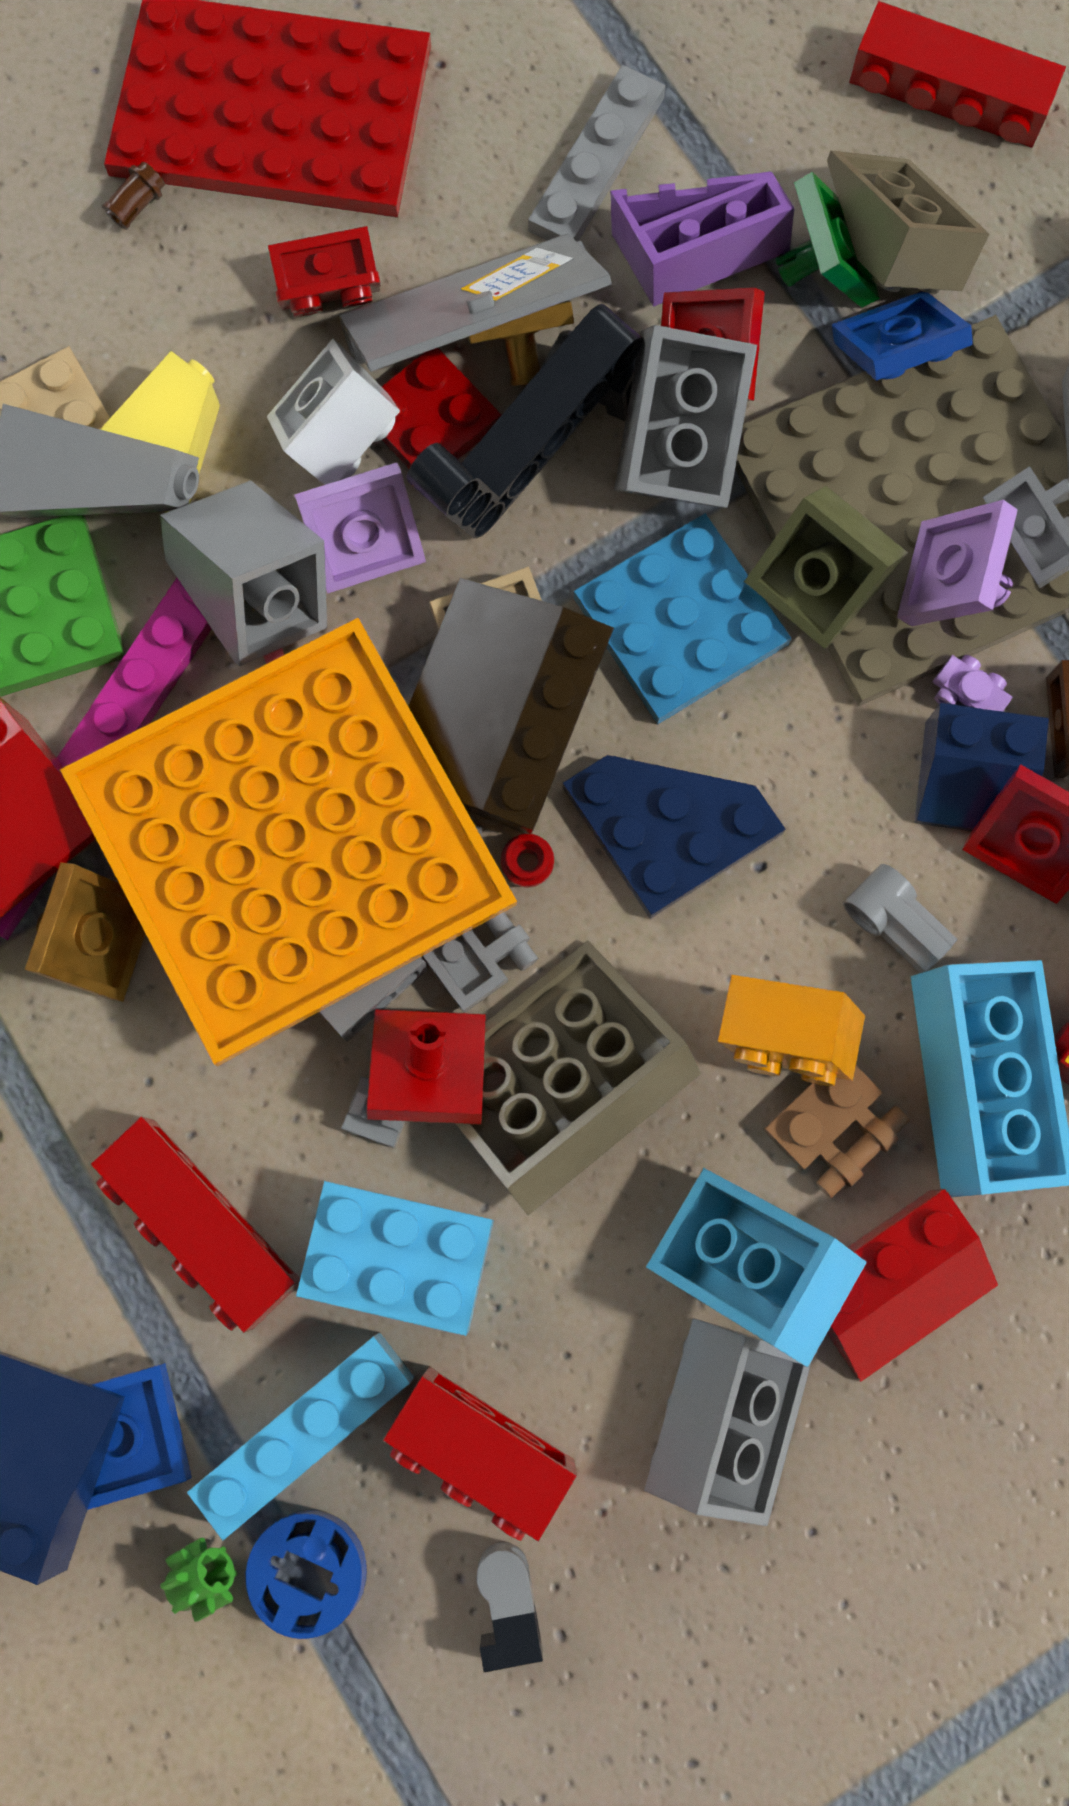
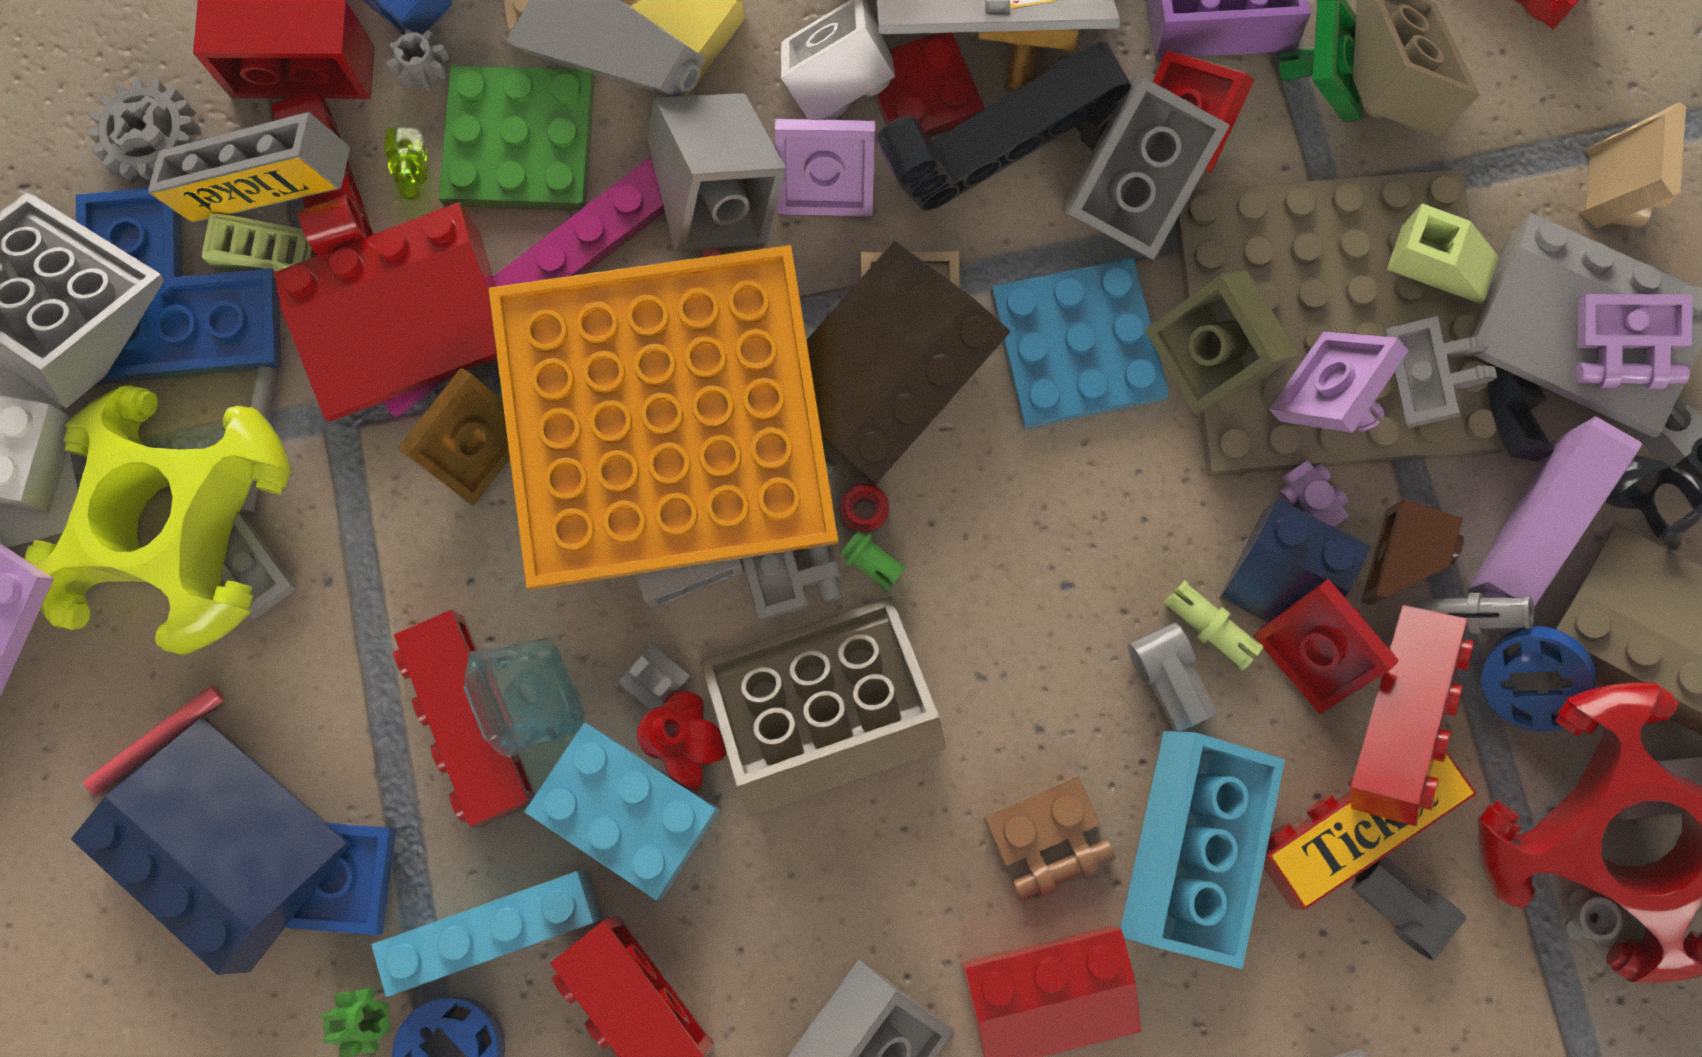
camera: 20 degrees right, 0 degrees up
red tile [367,1009,486,1124] -> none
dark blue plate [562,755,786,919] -> none
medium azure brick [646,1168,867,1367] -> none
light orange brick [718,975,865,1086] -> none
blue plate [832,291,973,381] -> none
none -> clear light blue slope [463,638,584,757]
none -> red plate [637,691,727,791]
none -> bright green pin [840,530,906,592]
none -> yellowish green pin [1163,580,1264,671]
none -> yellowish green slope [1387,204,1499,304]

